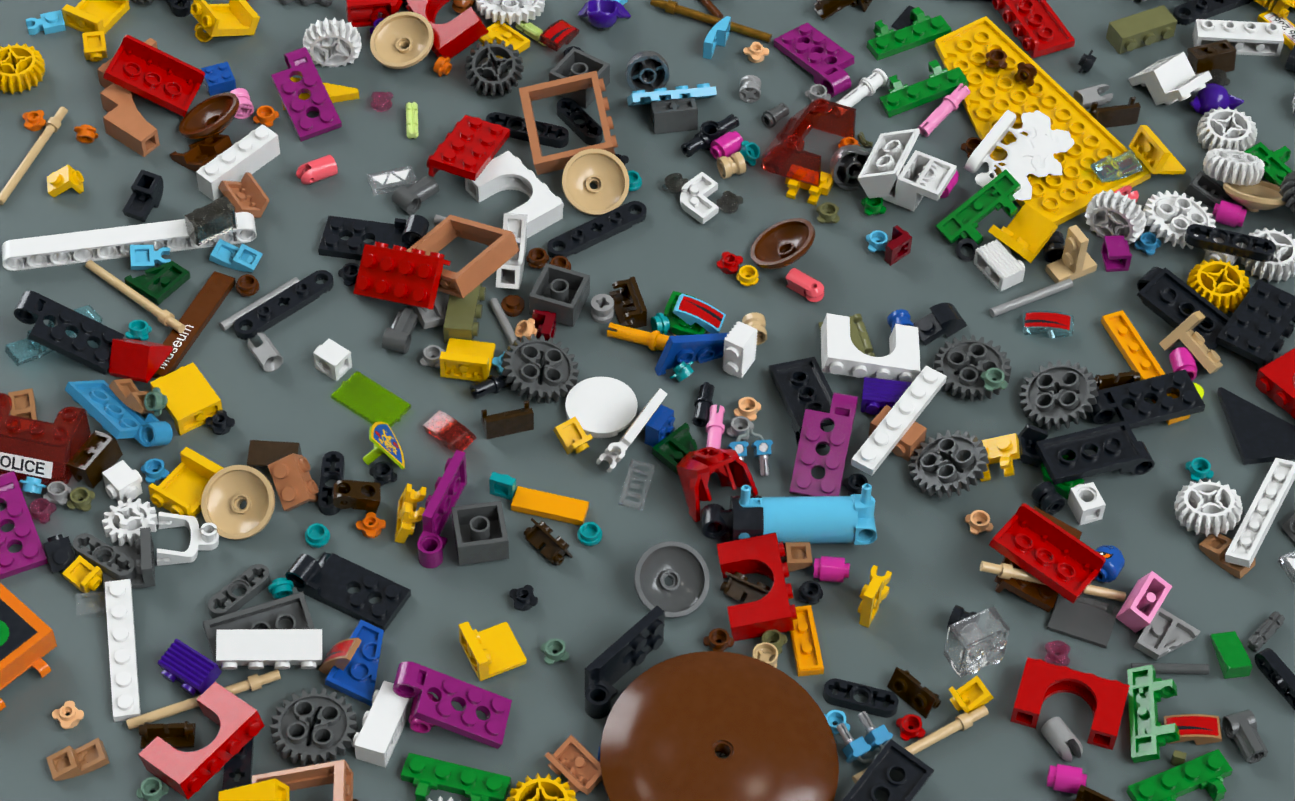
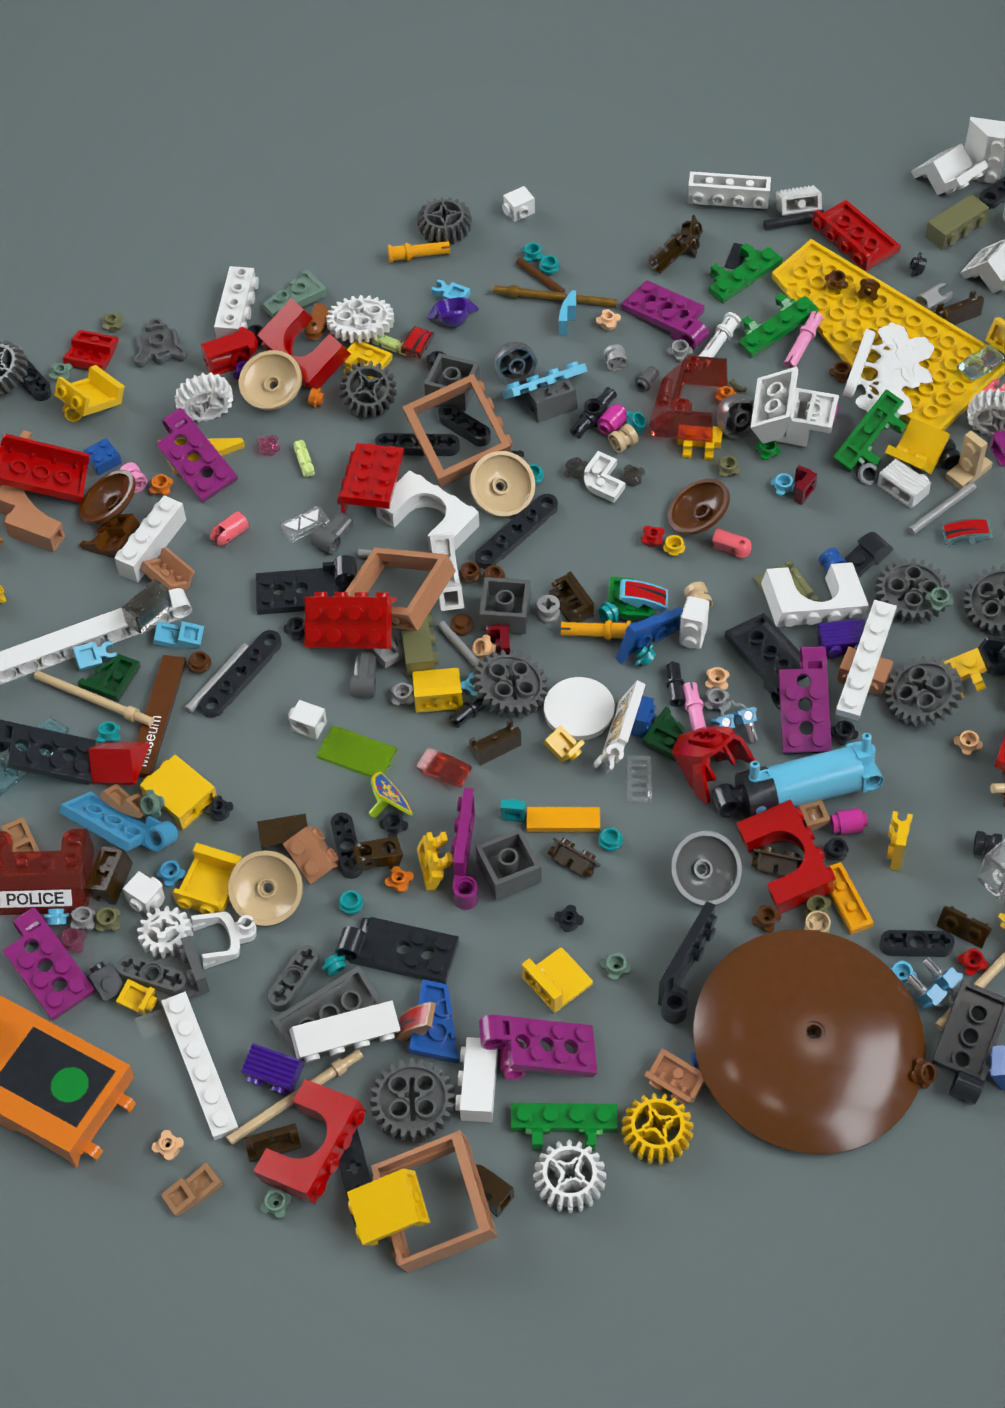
camera: 10 degrees left, 5 degrees up
black brick [122,169,164,222] -> none
light grey piece [248,333,283,372] -> none

